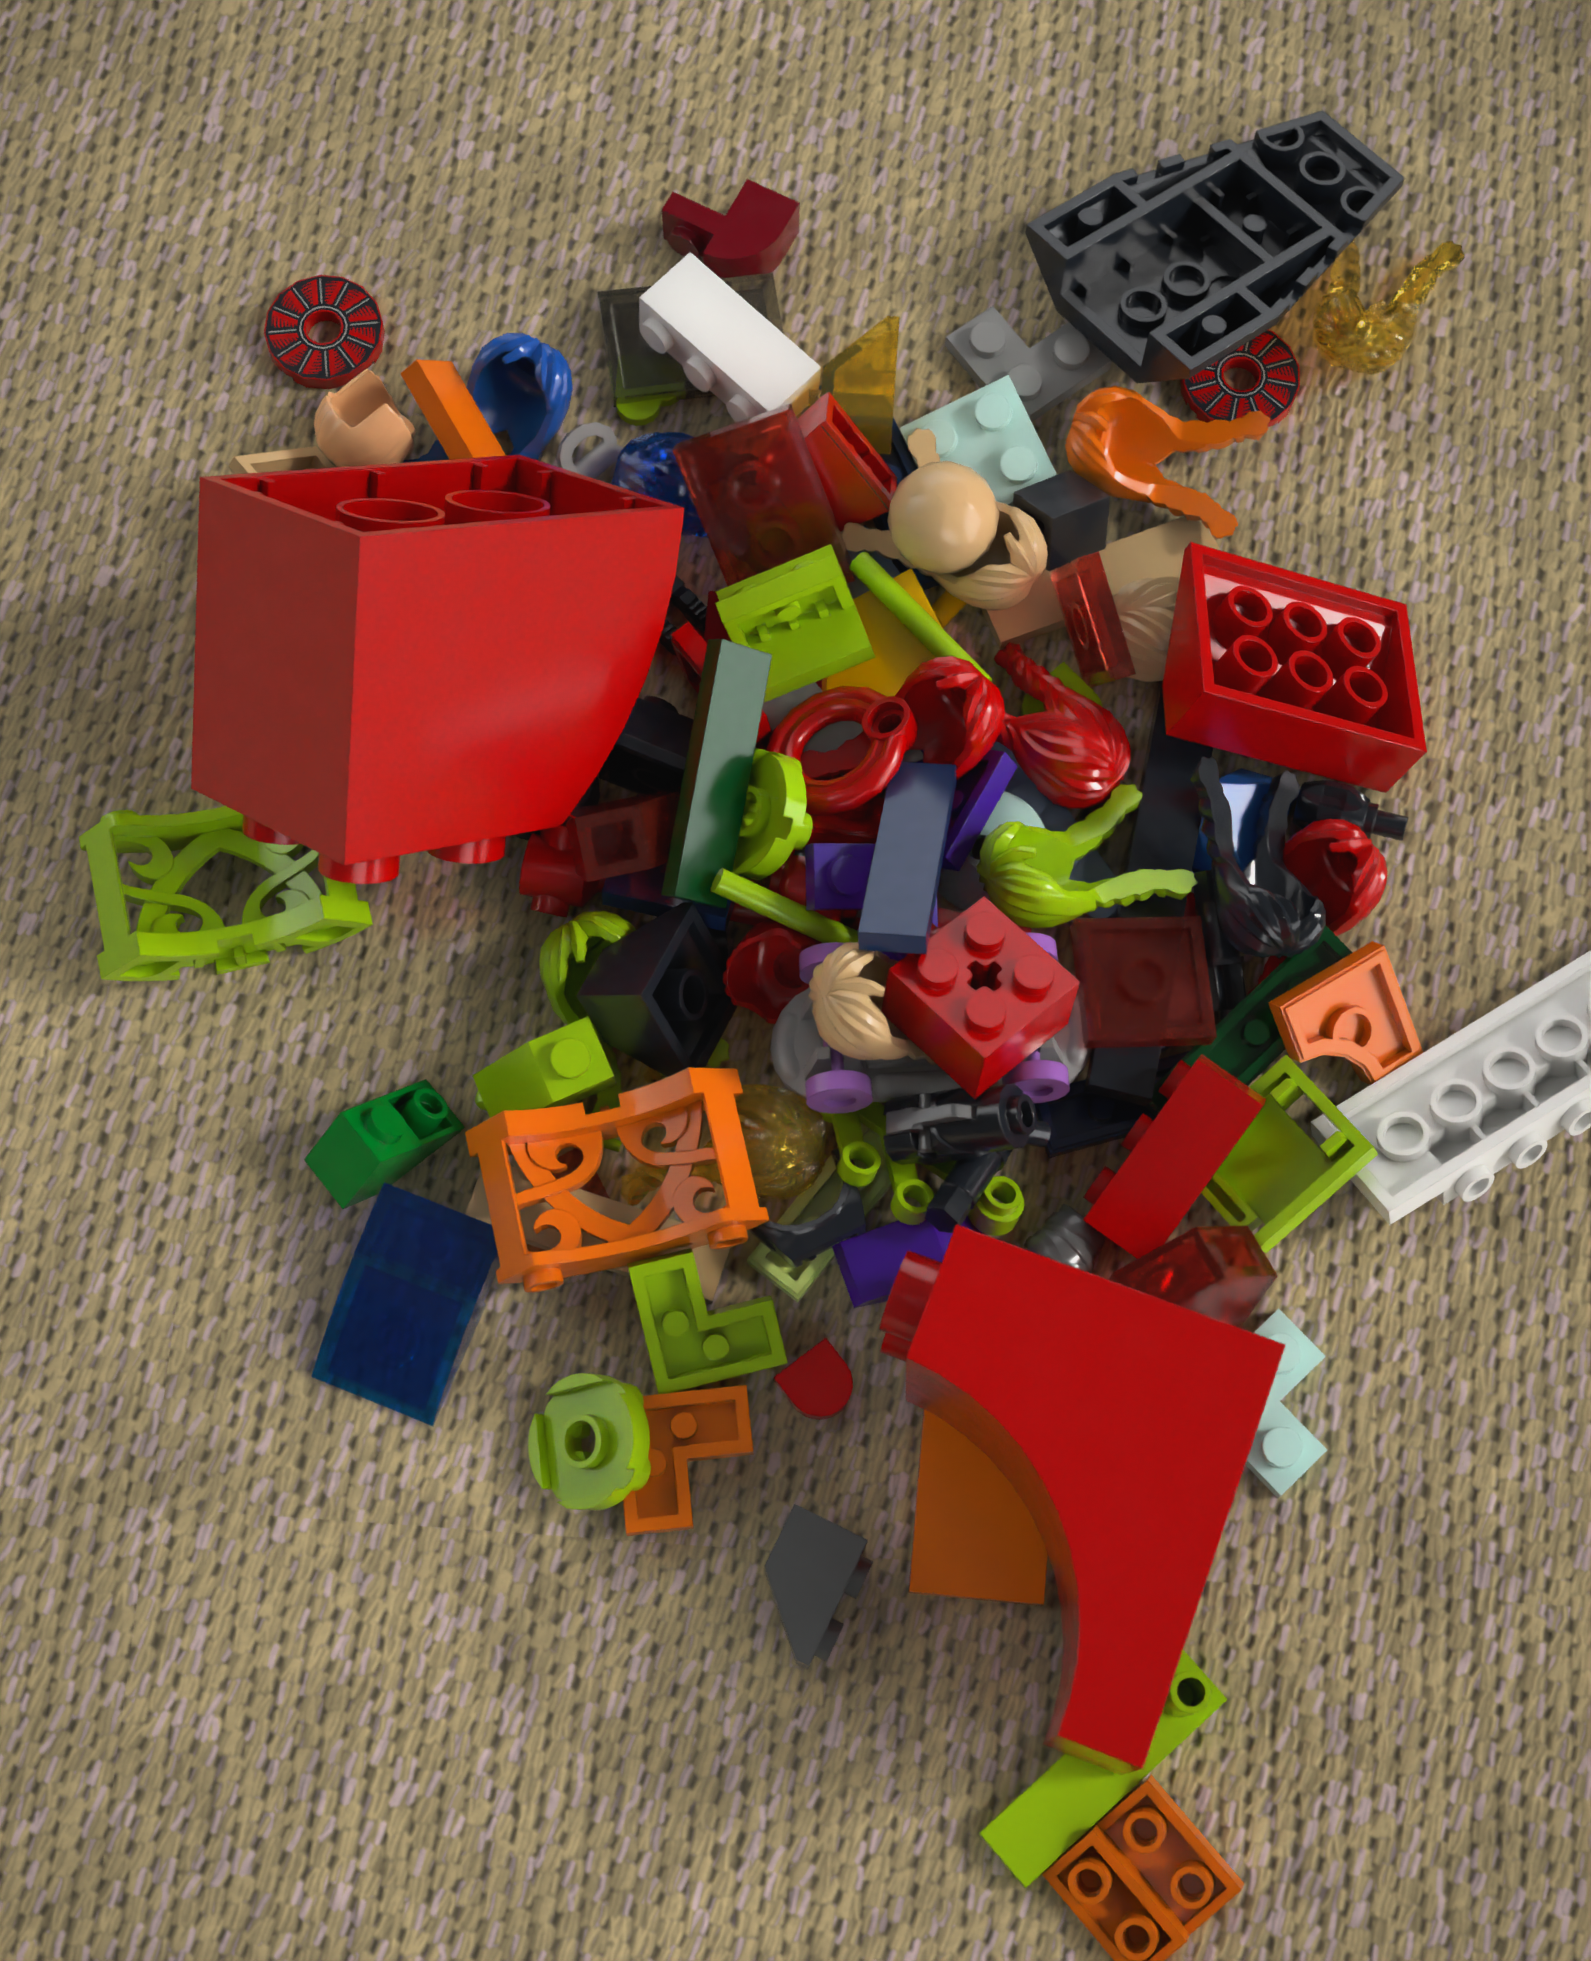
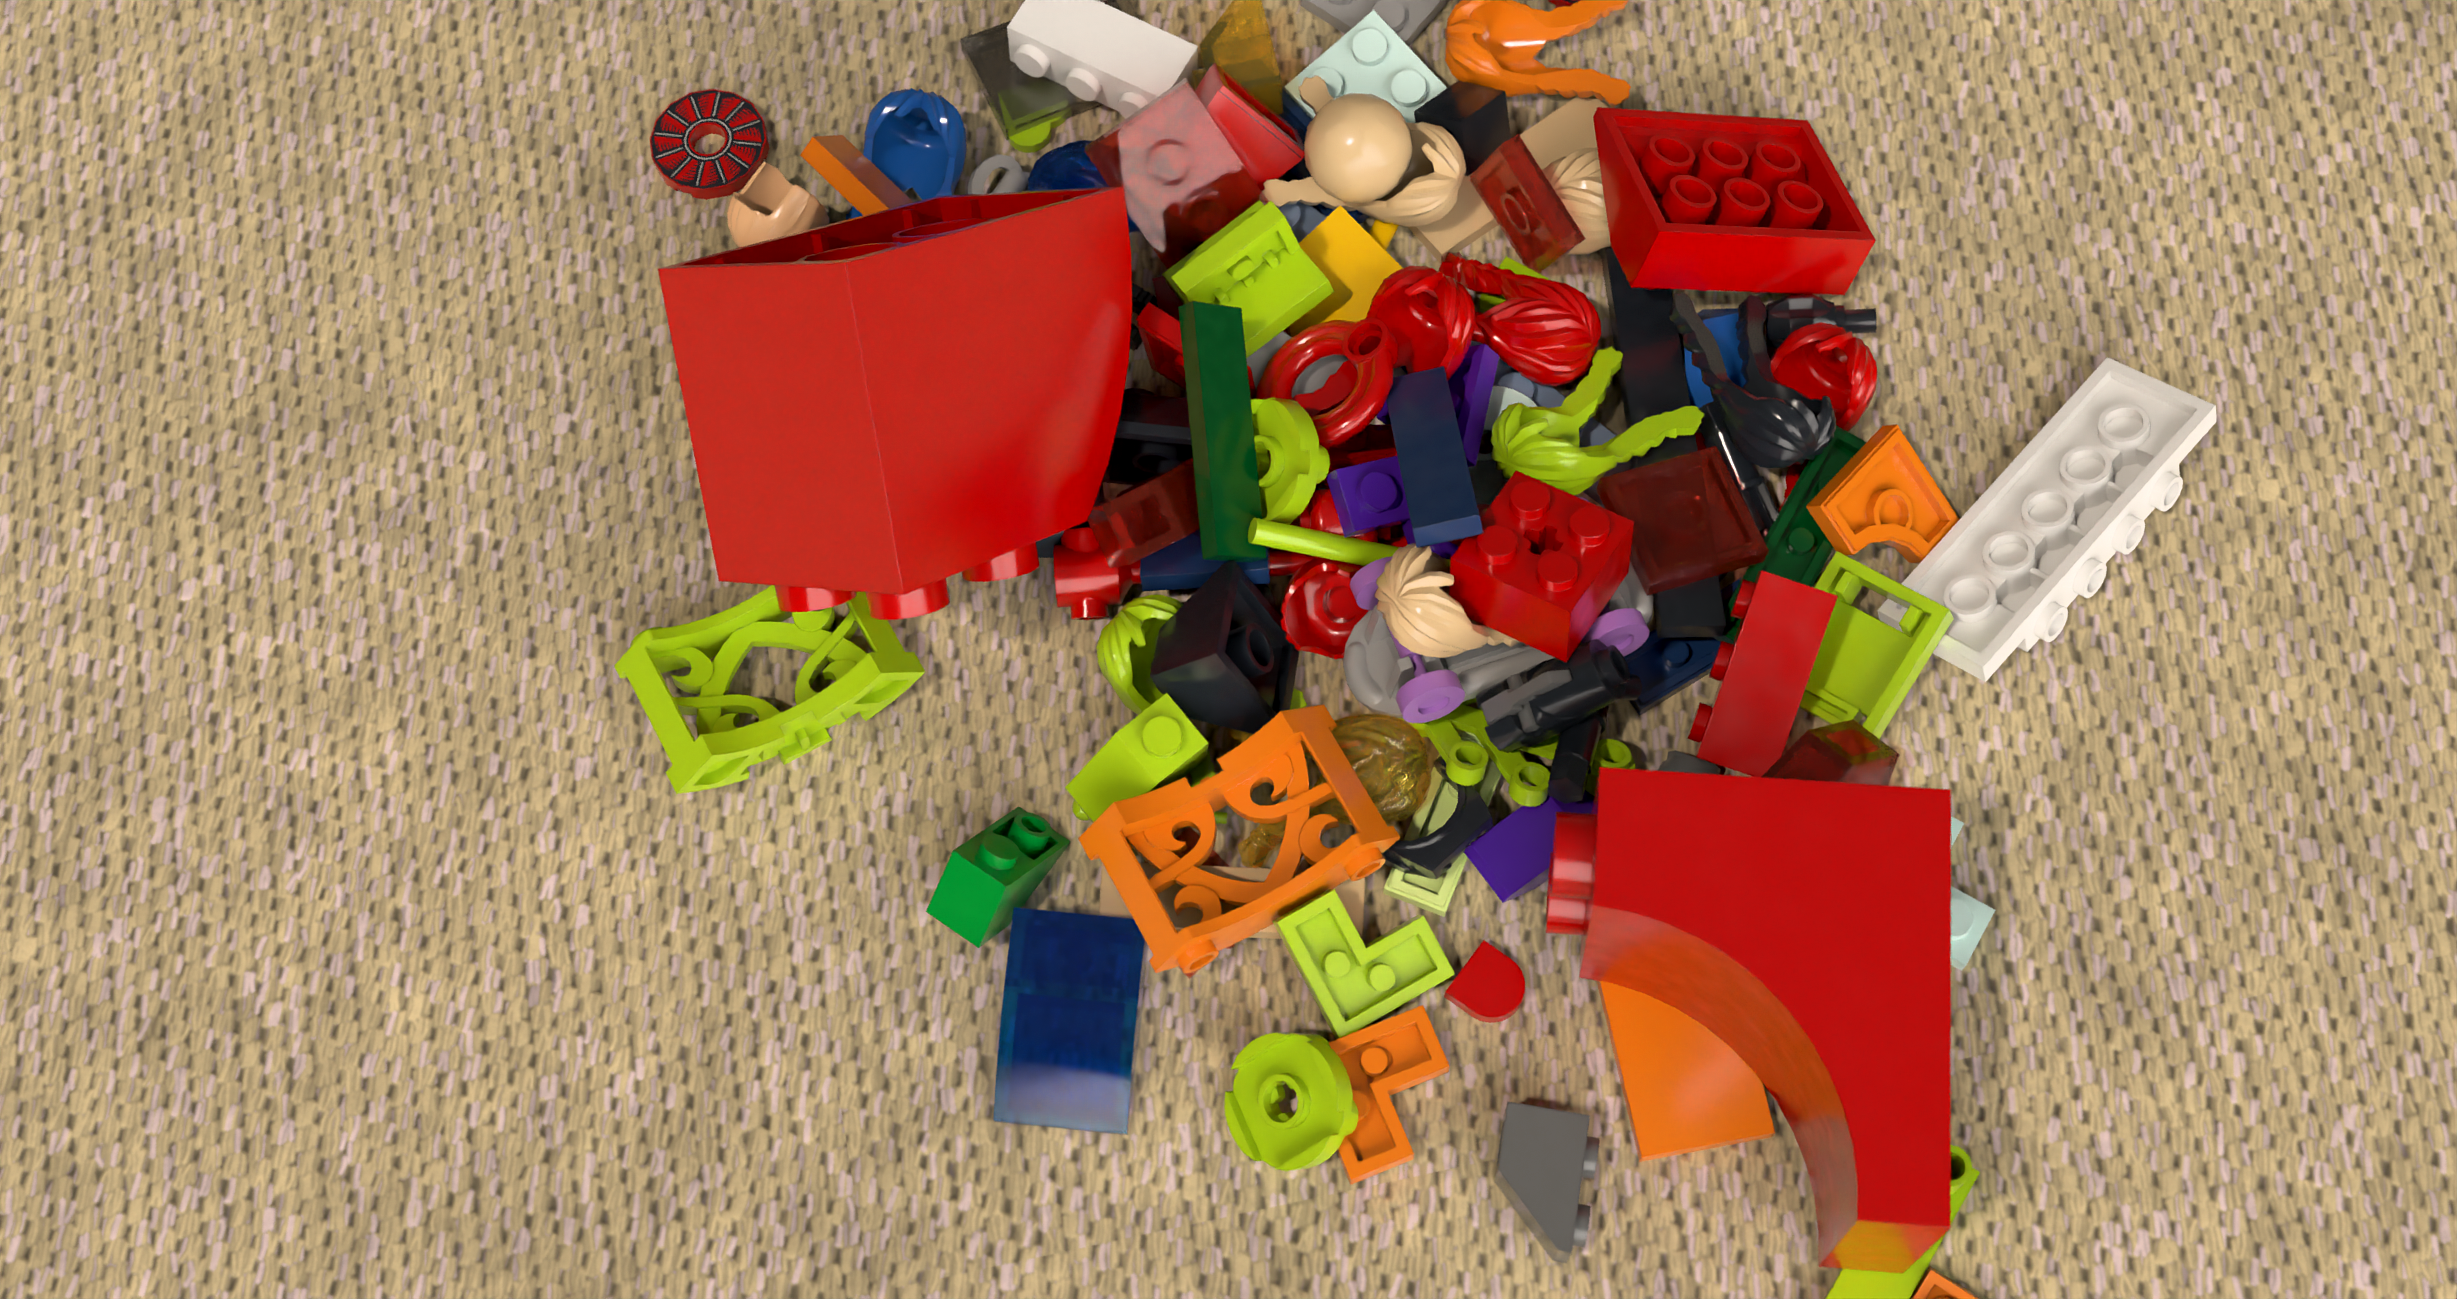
camera: 10 degrees left, 5 degrees down
lime bar [849,552,992,681] -> none

